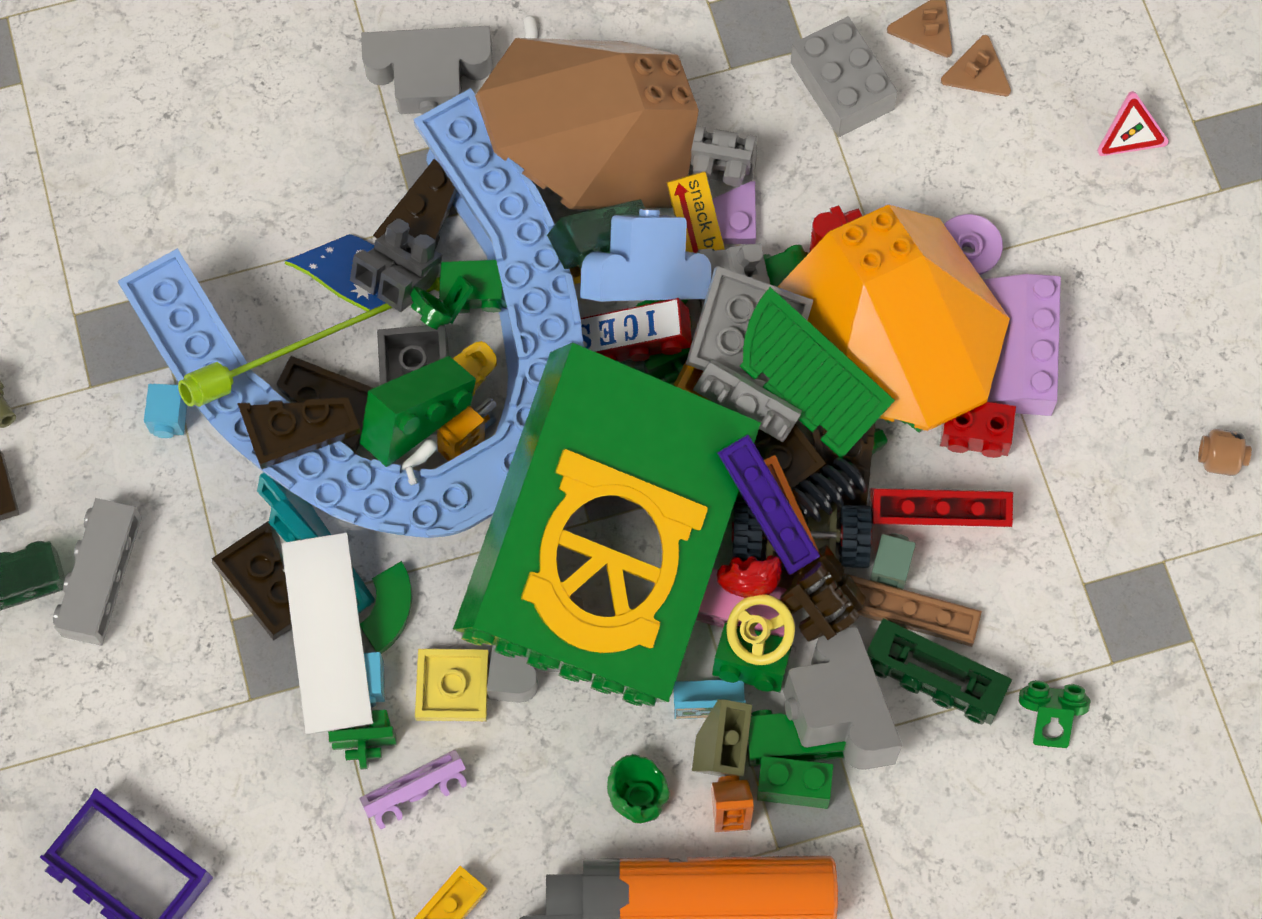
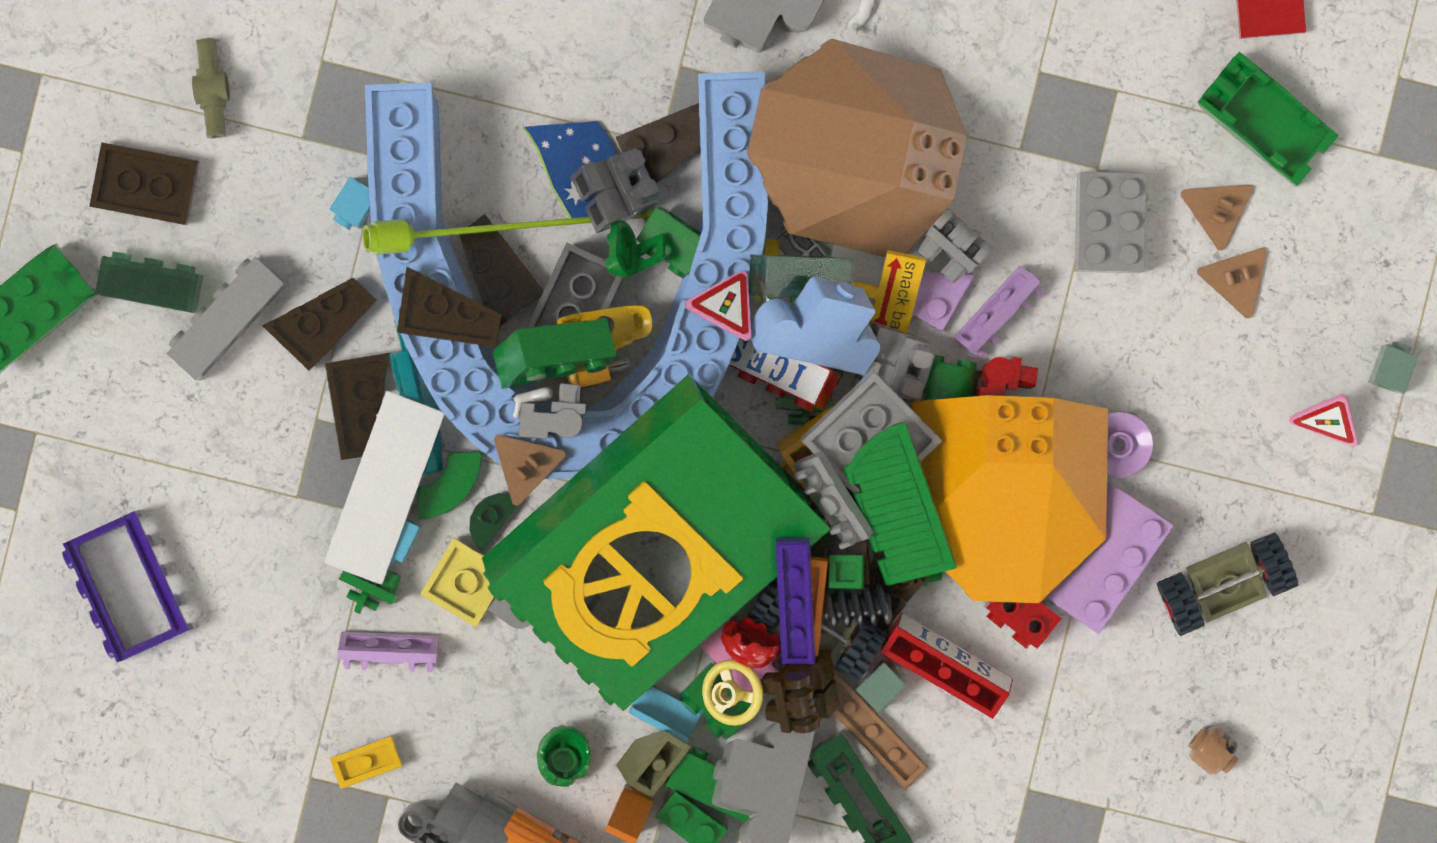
camera: 30 degrees right, 20 degrees up
none -> dark brown wing [262,278,378,371]
none -> dark green plate [469,493,517,551]
none -> medium nougat piece [494,435,566,506]
none -> light grey hips [519,384,586,439]
none -> piece [685,271,752,341]
none -> green plate [829,555,864,589]
none -> lavender plate [953,265,1043,358]
none -> plate [1157,532,1299,636]
none -> sand green brick [1368,342,1418,394]

